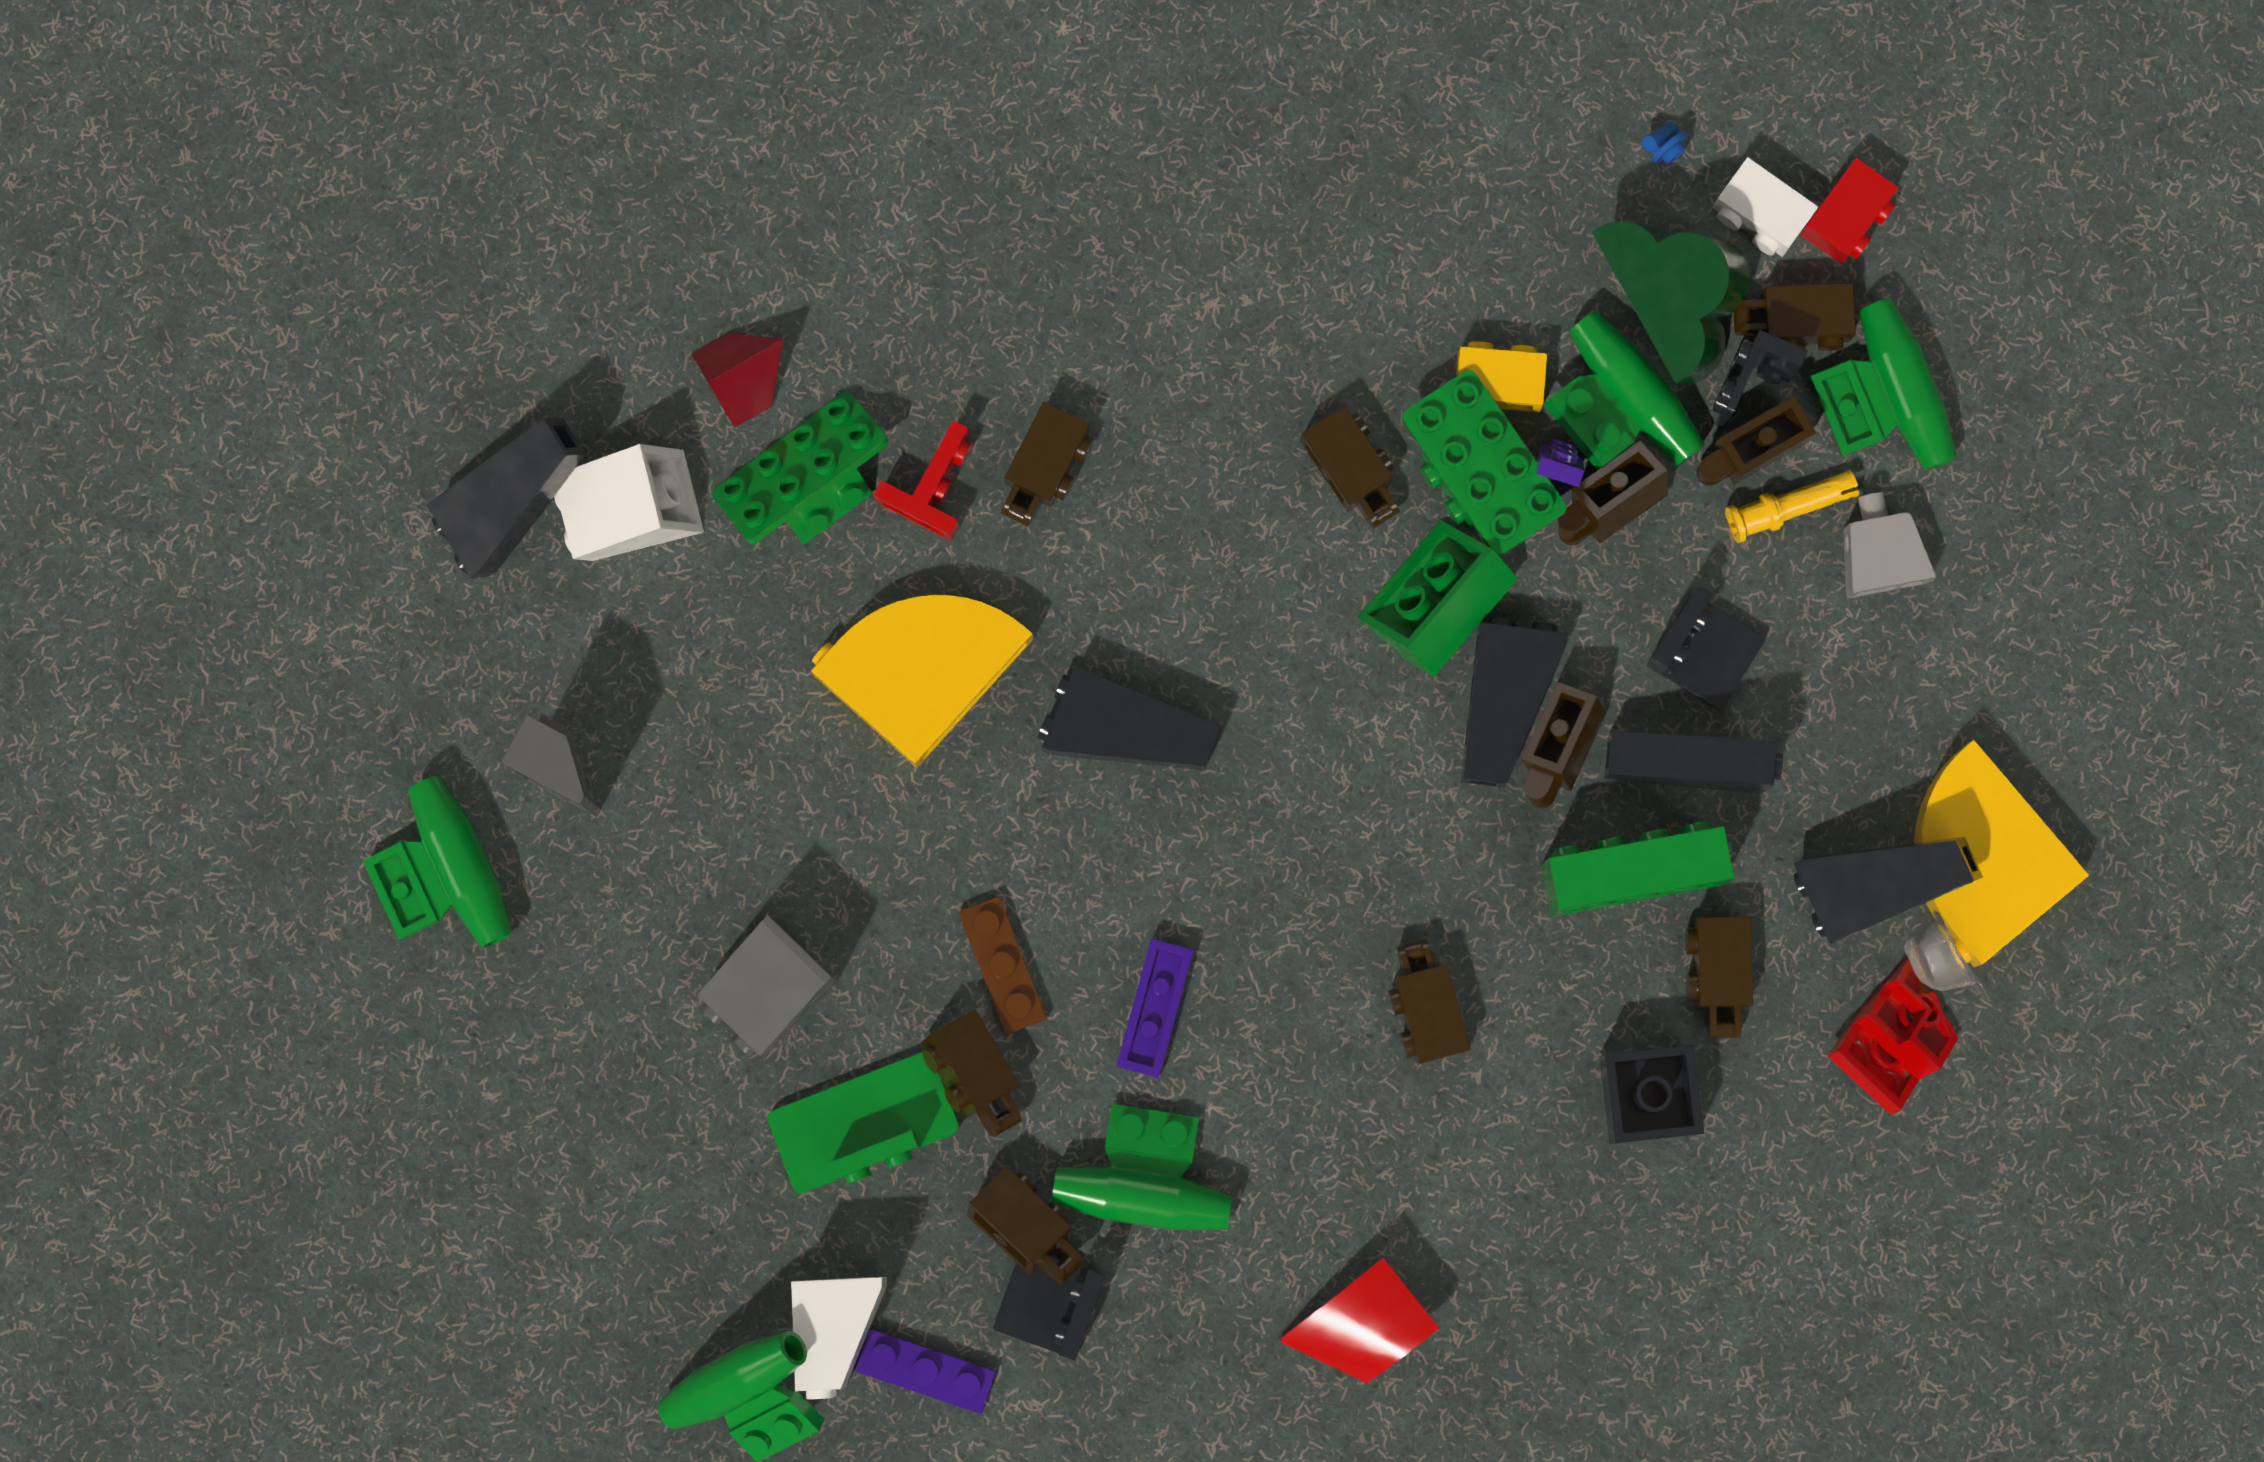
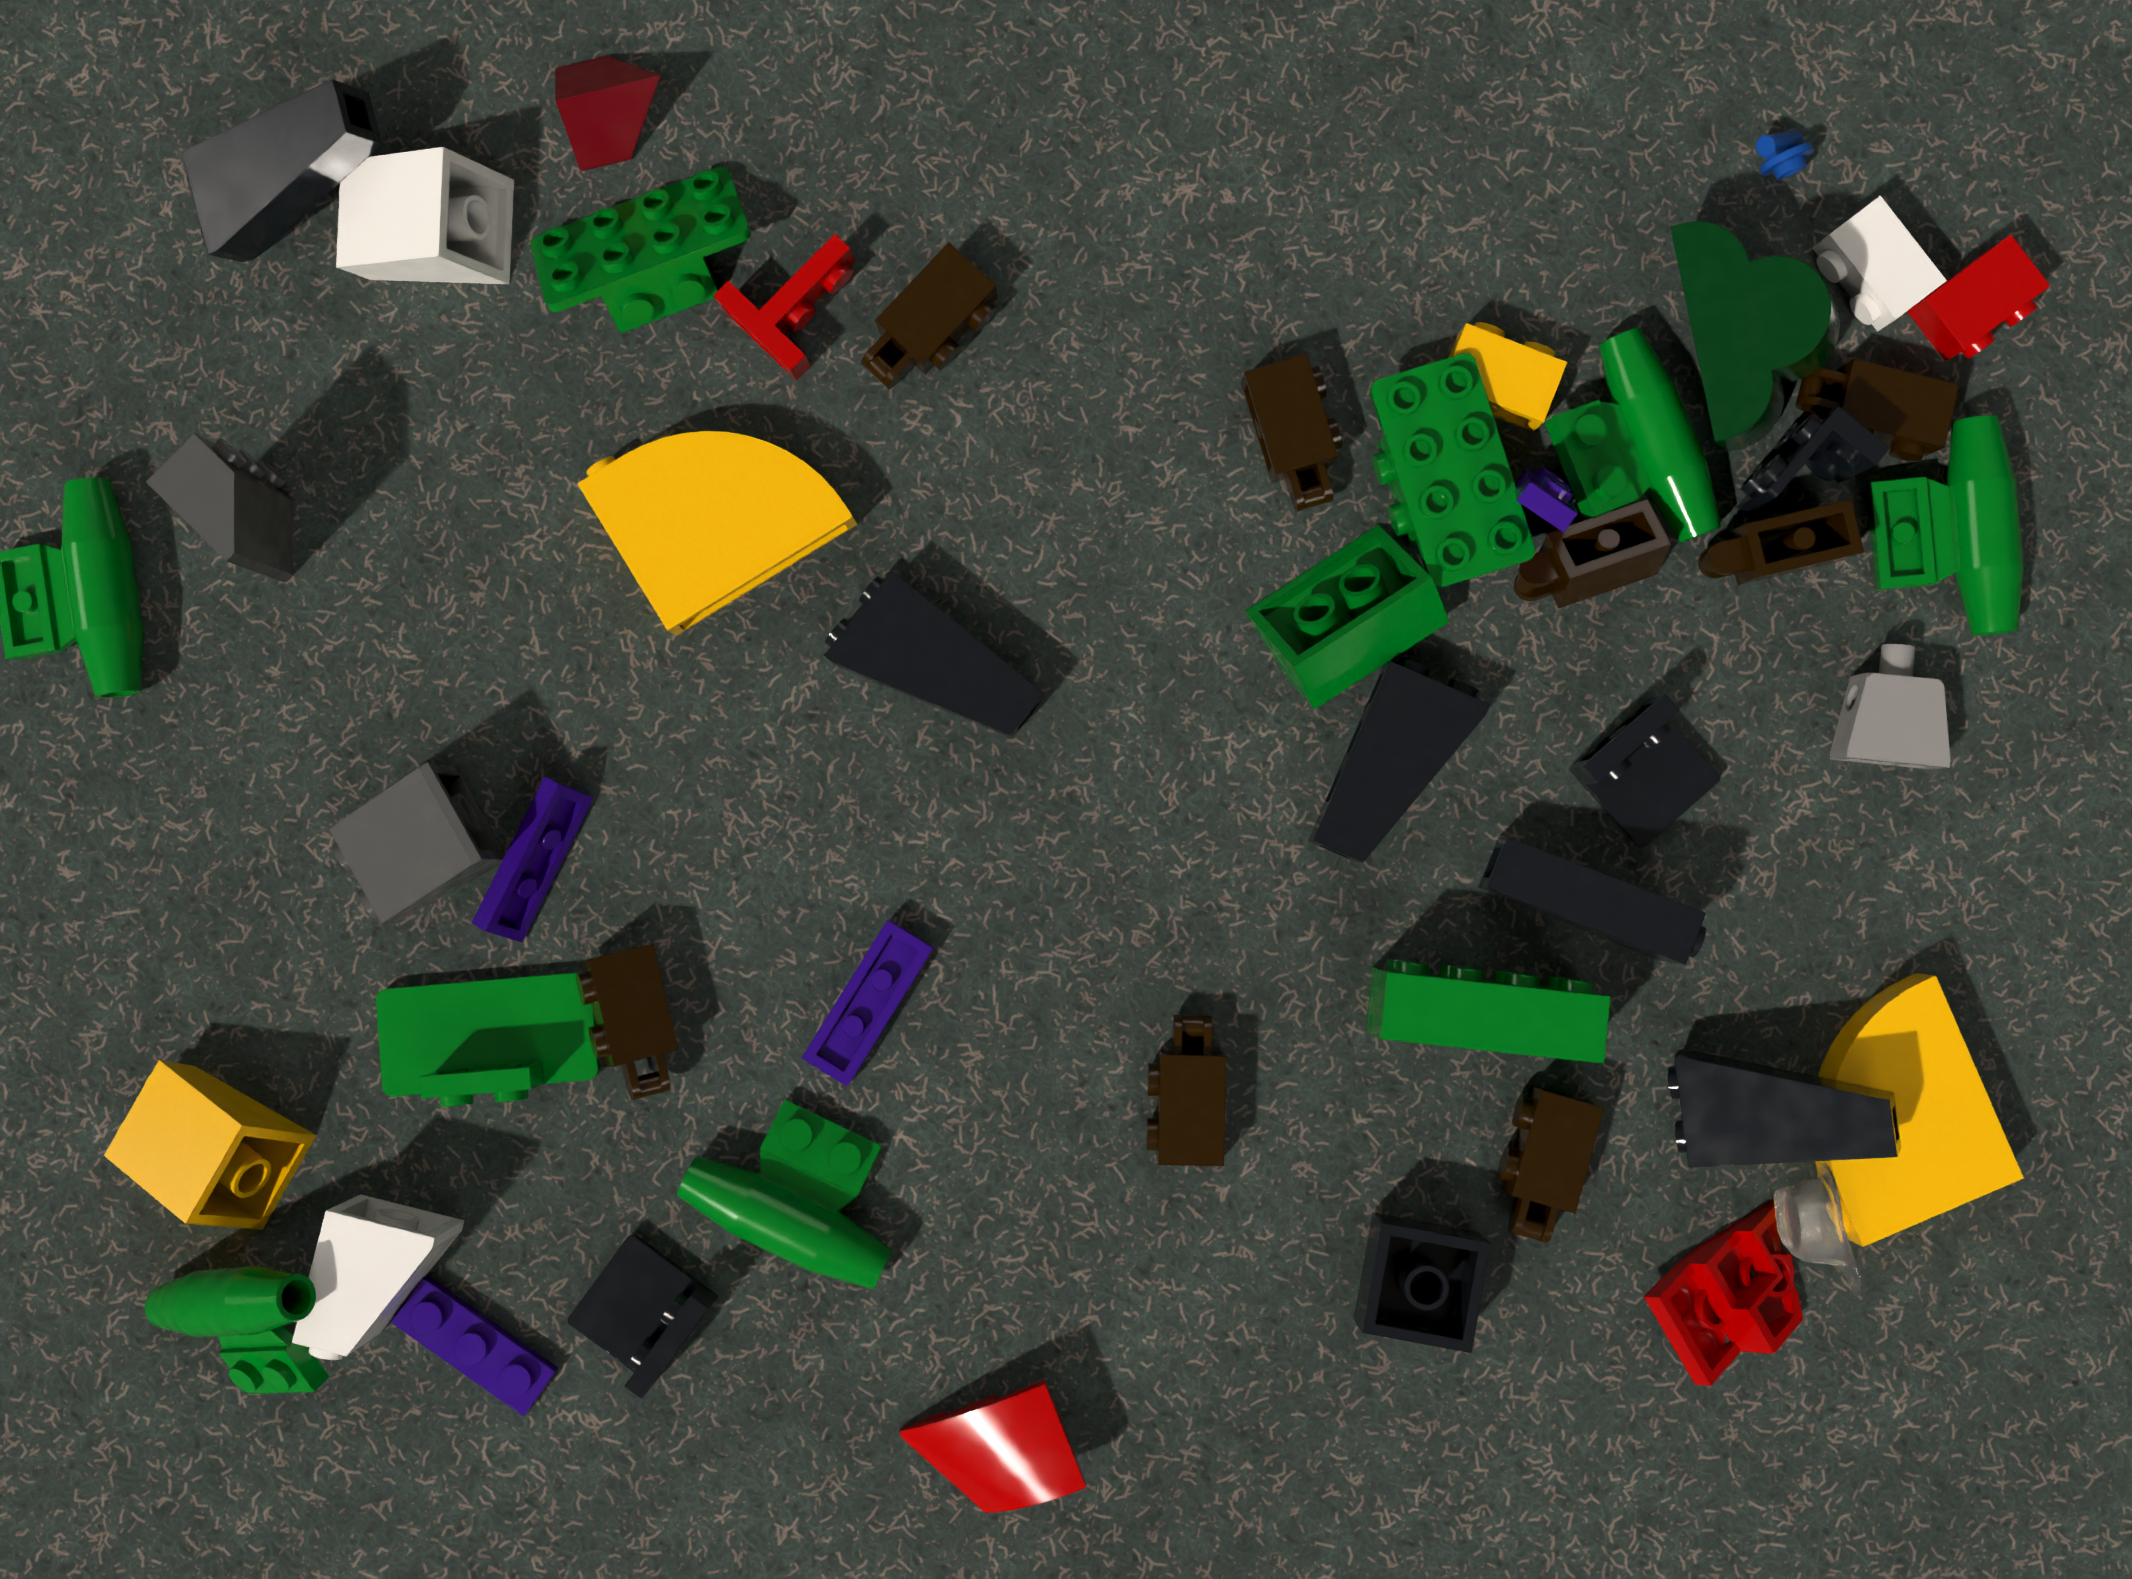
camera: 15 degrees right, 5 degrees up
reddish brown plate [959,896,1047,1035] -> none
dark brown brick [967,1166,1084,1285] -> none
dark brown brick [1522,682,1606,809] -> none
yellow pin [1725,470,1859,544] -> none
none -> yellow slope [104,1060,317,1230]
none -> dark purple plate [472,776,594,942]

